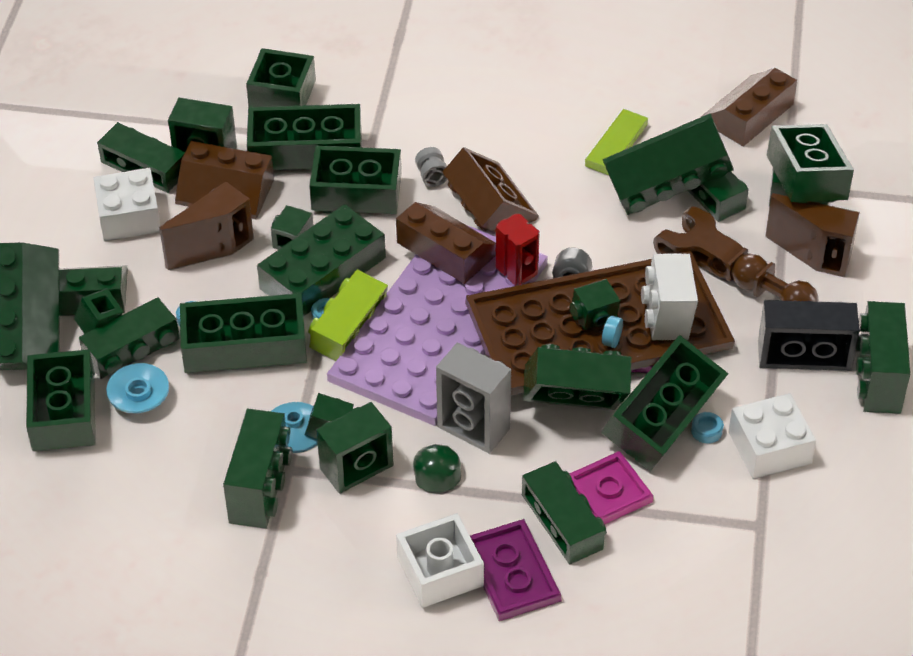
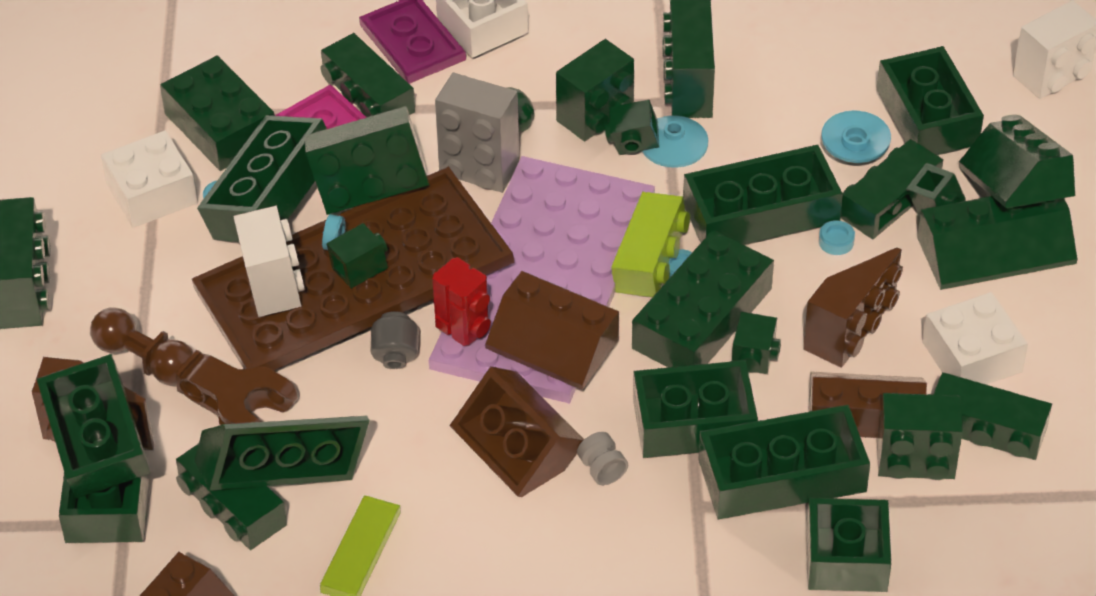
camera: 170 degrees right, 0 degrees up
black brick [758,300,860,371] -> none
none -> dark green brick [160,55,275,171]

